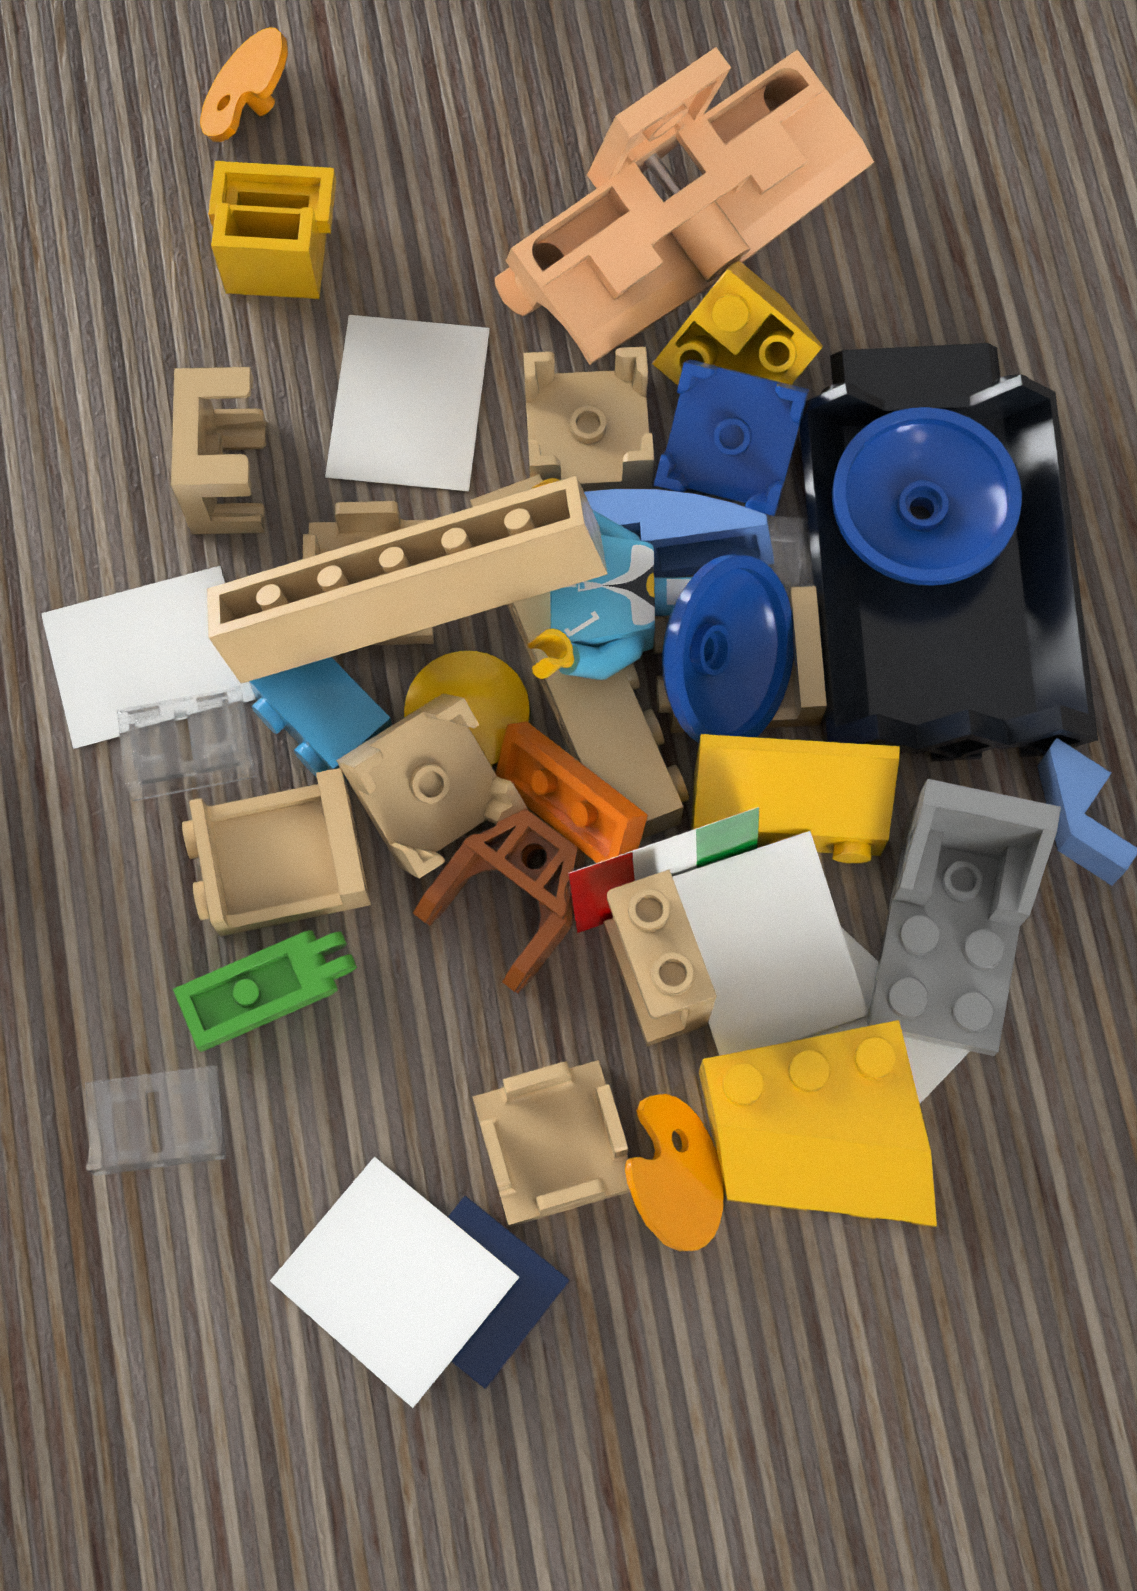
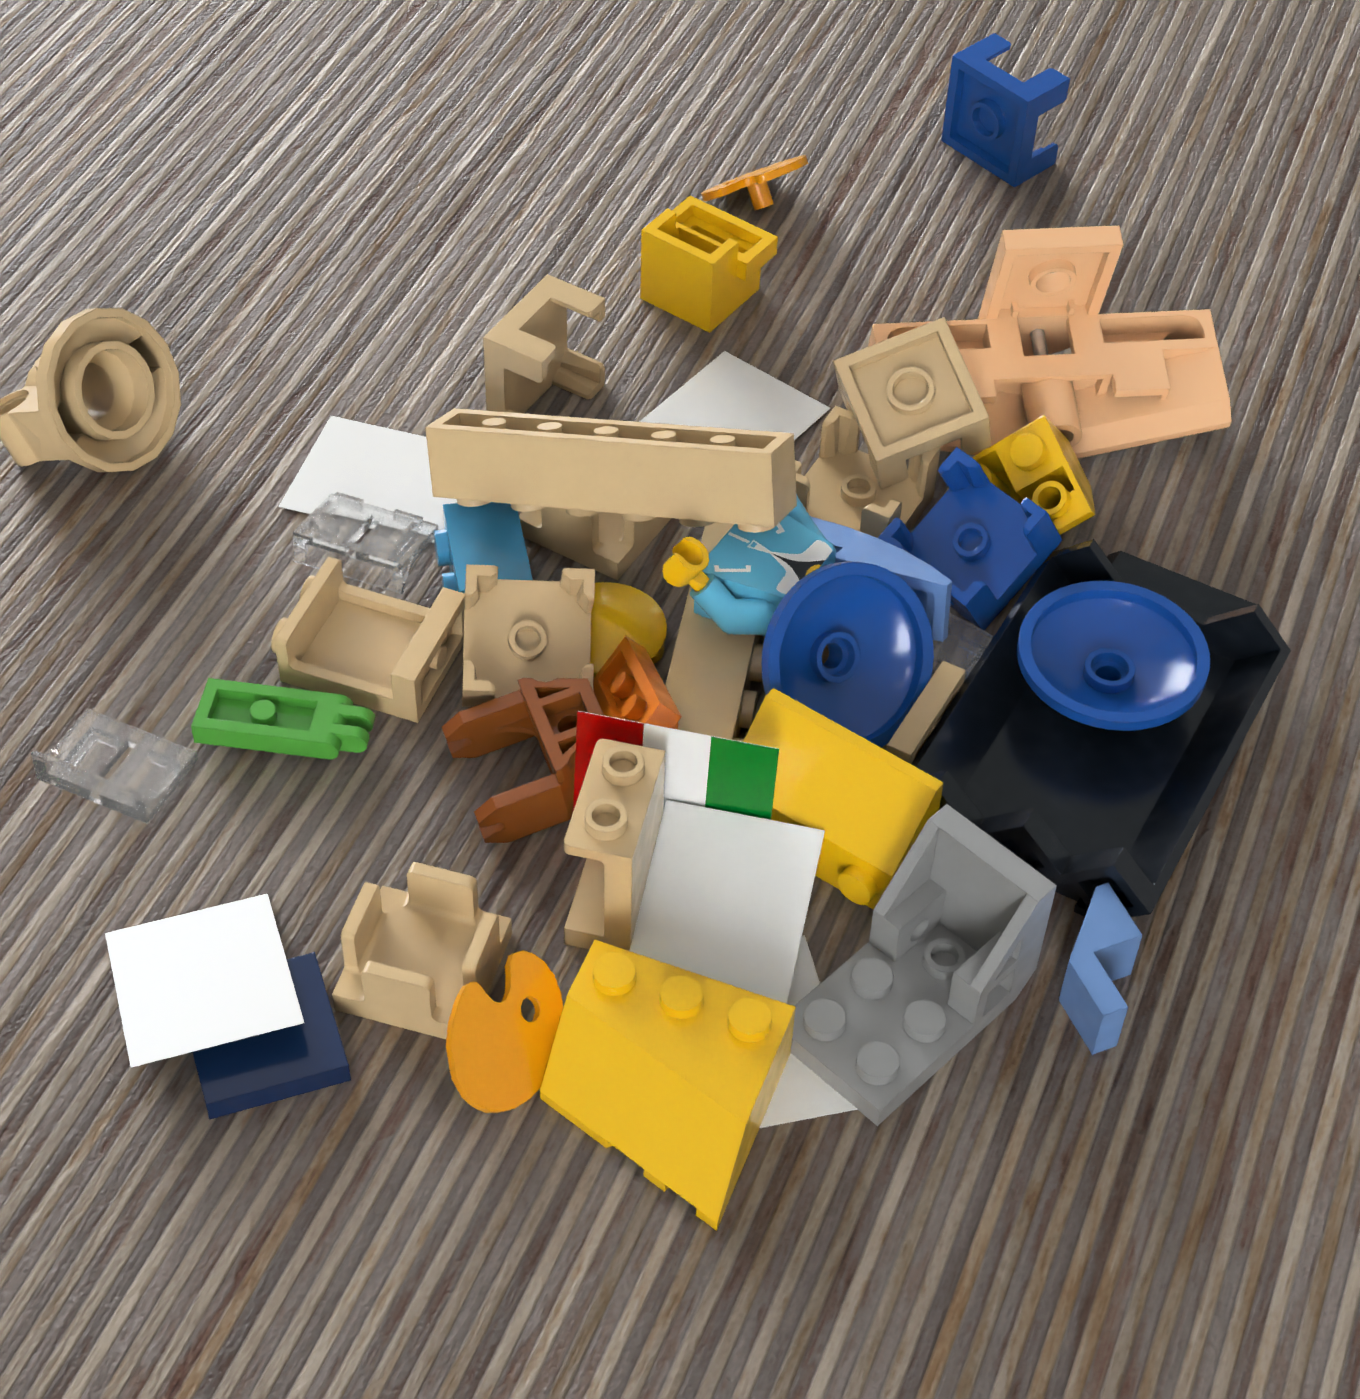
camera: 30 degrees right, 25 degrees down
none -> tan panel [833,317,991,489]

